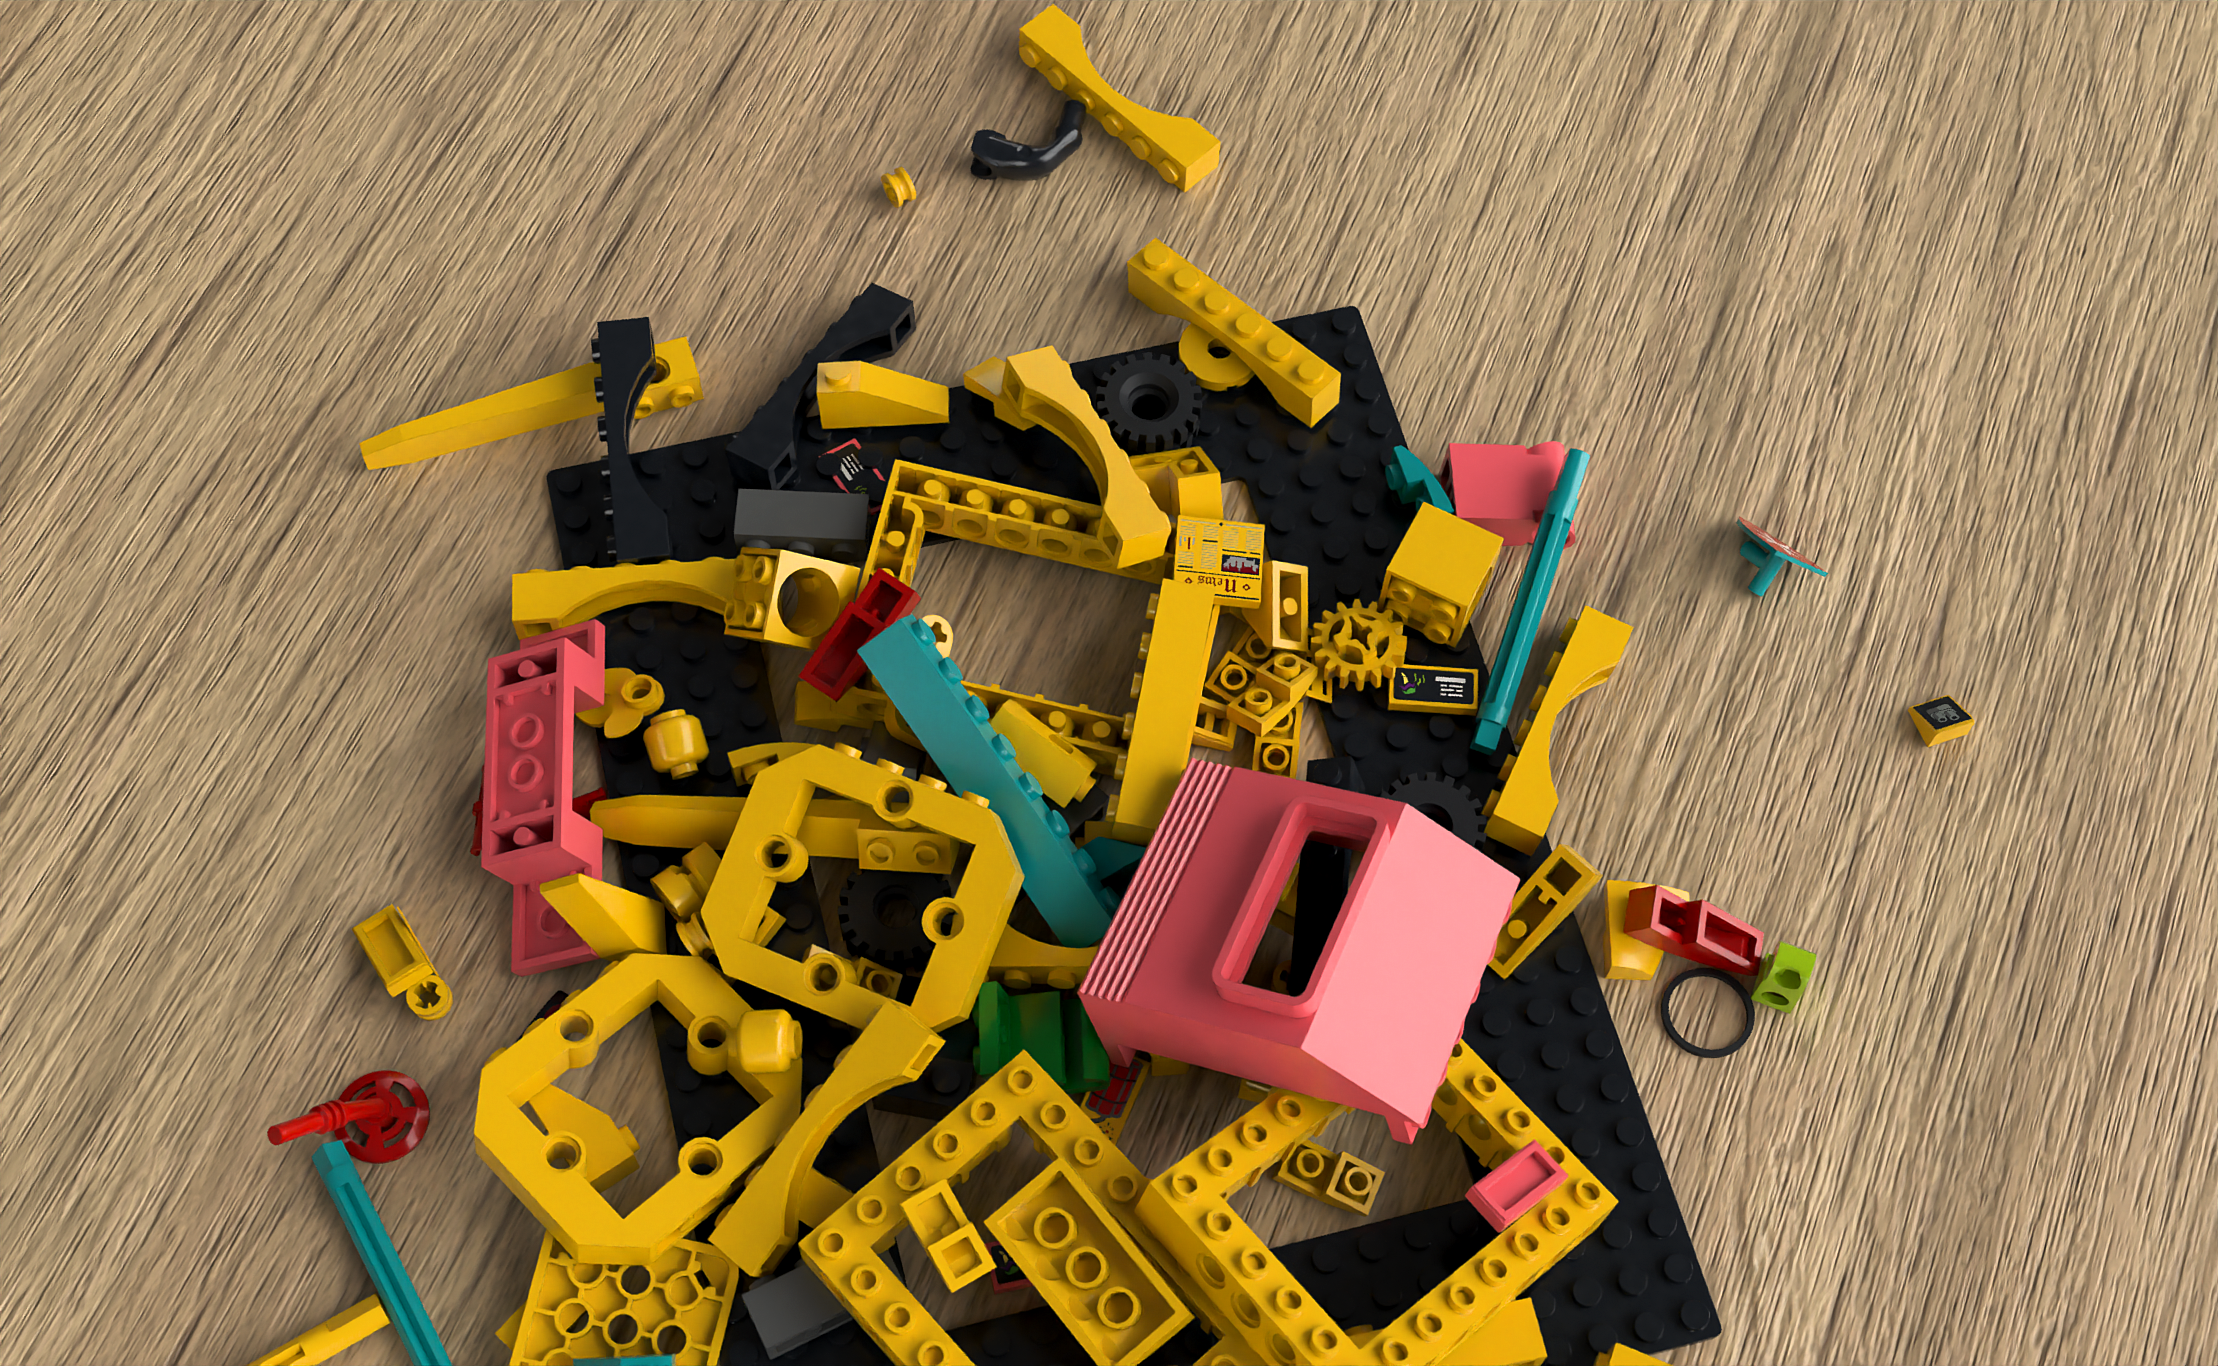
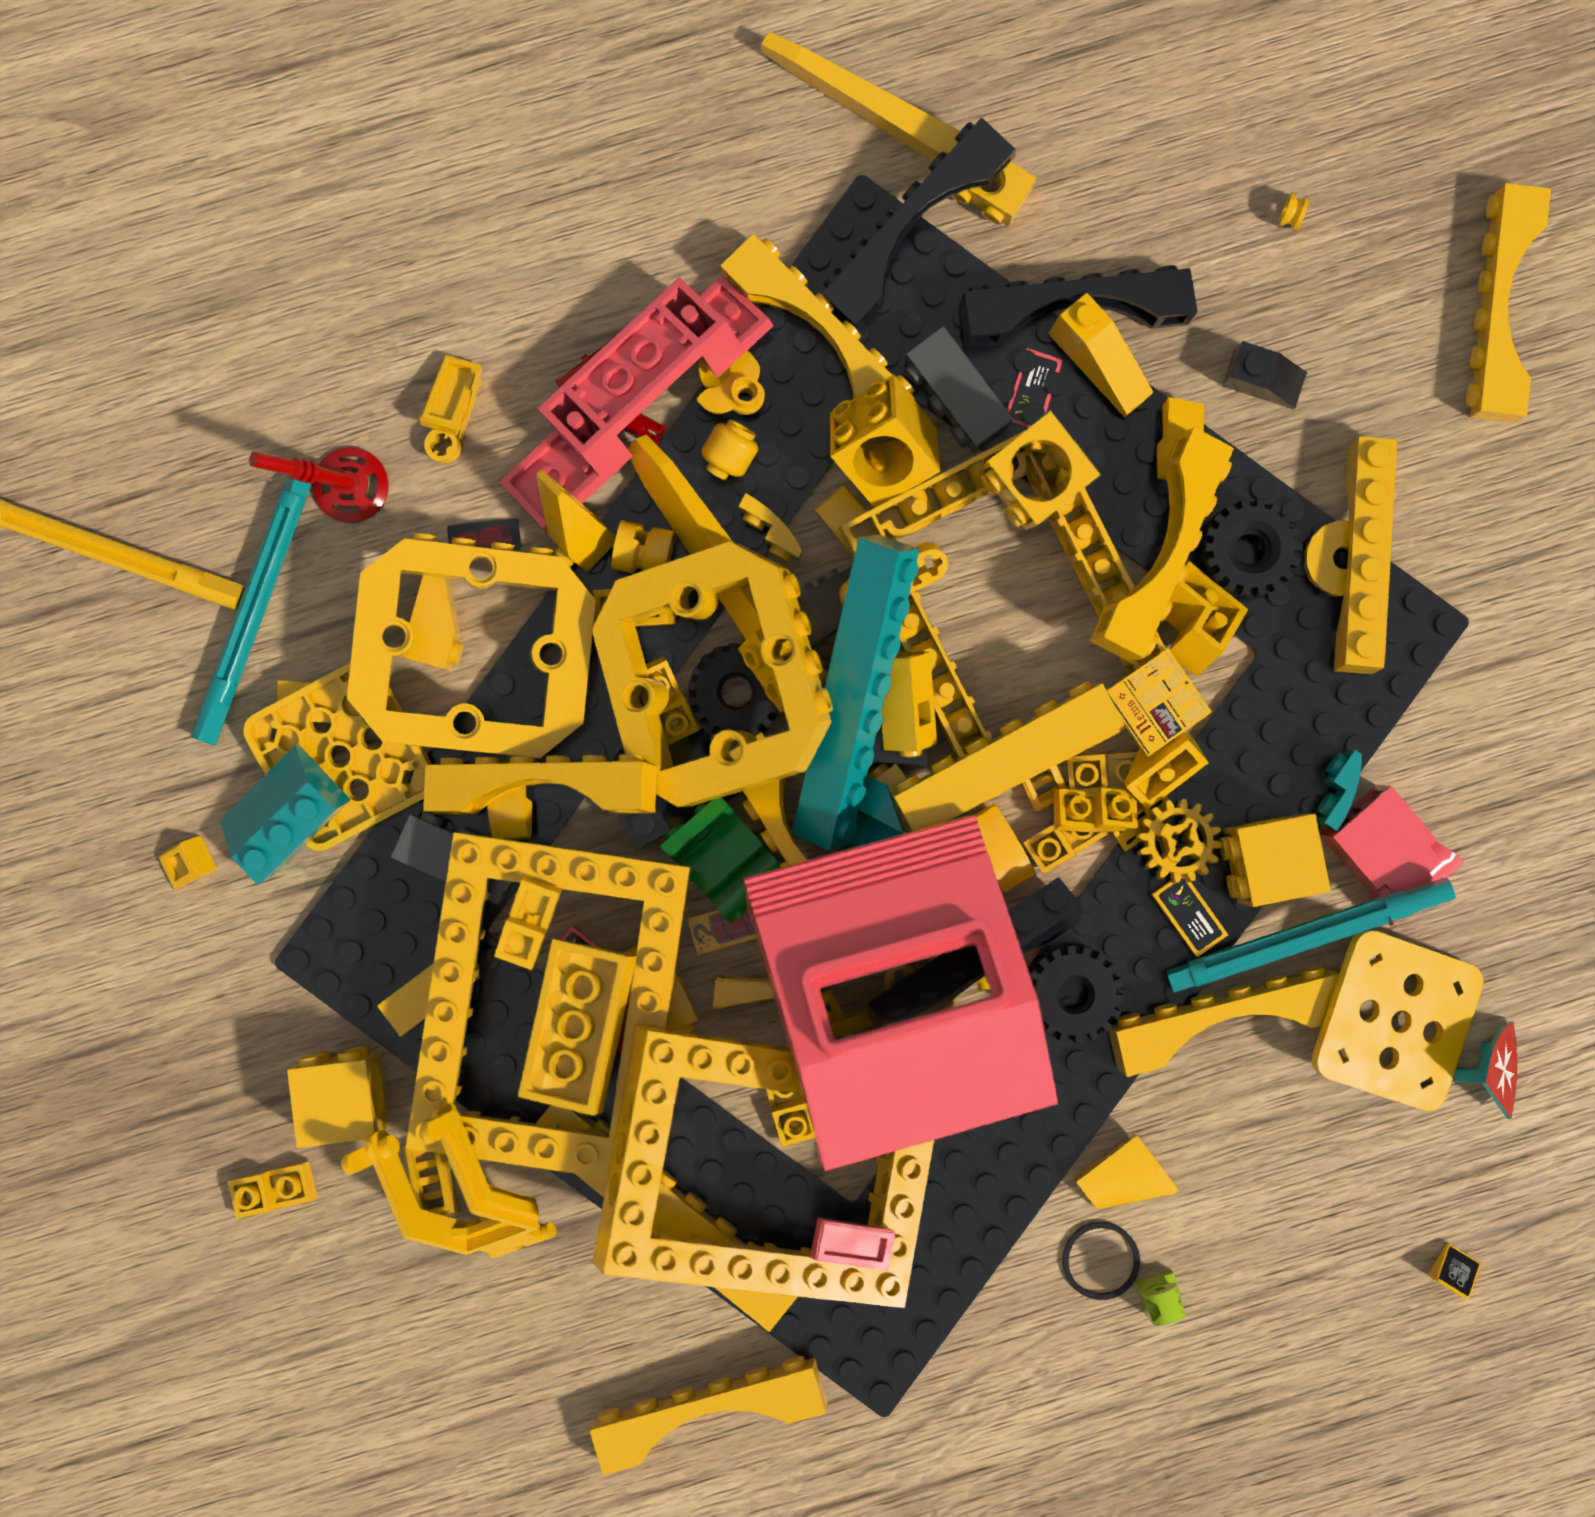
camera: 55 degrees right, 25 degrees up
yellow bush [676,911,715,958] -> none
yellow head [728,1009,803,1074] -> none
red slope [798,568,921,702] -> none
black piece [970,100,1086,181] -> none
yellow slope [1487,844,1603,979] -> none
red slope [1623,885,1764,976] -> none
none -> yellow slope [713,975,774,1009]
none -> yellow brick [978,411,1100,530]
none -> black slope [1222,341,1307,410]
none -> yellow piece [1312,930,1484,1111]

